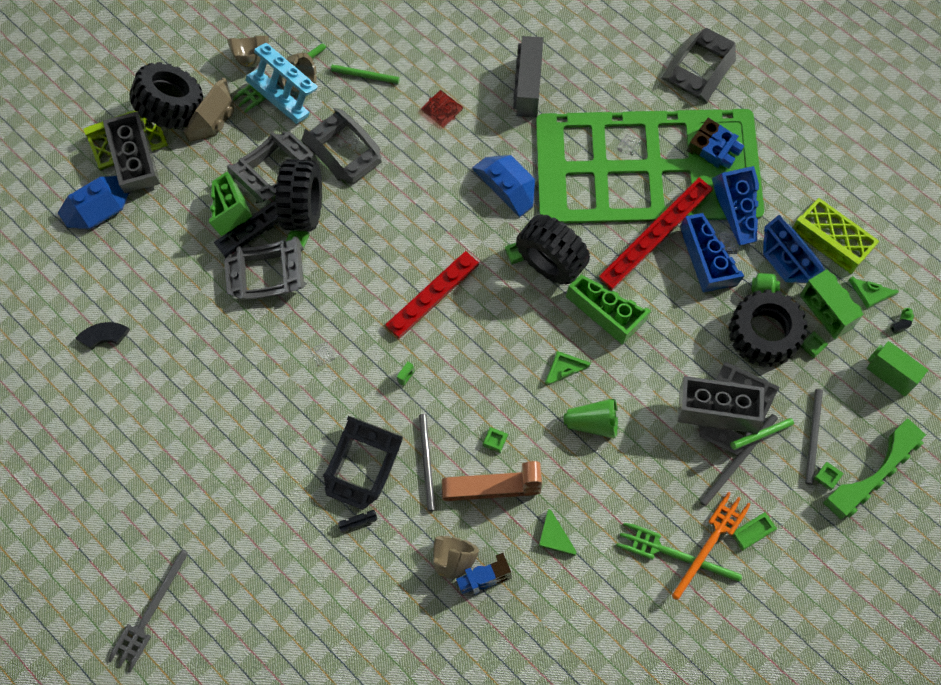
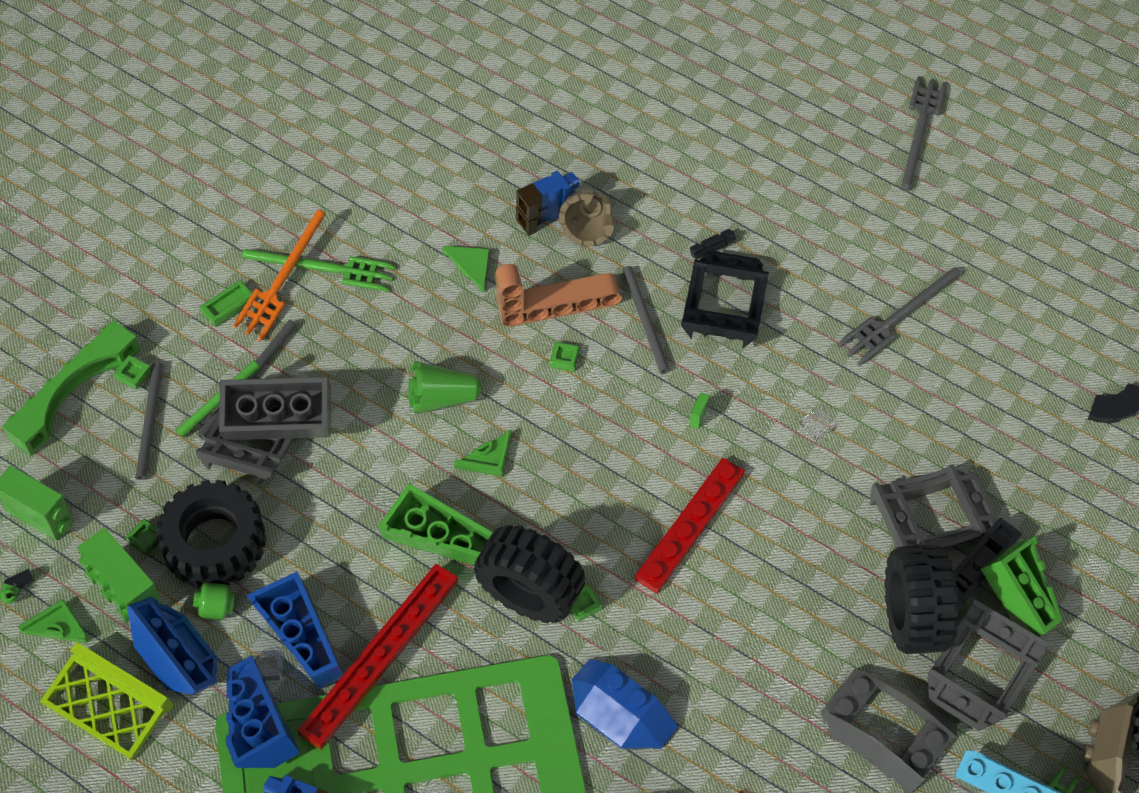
camera: 165 degrees right, 10 degrees down
none -> dark grey piece [838,267,960,366]

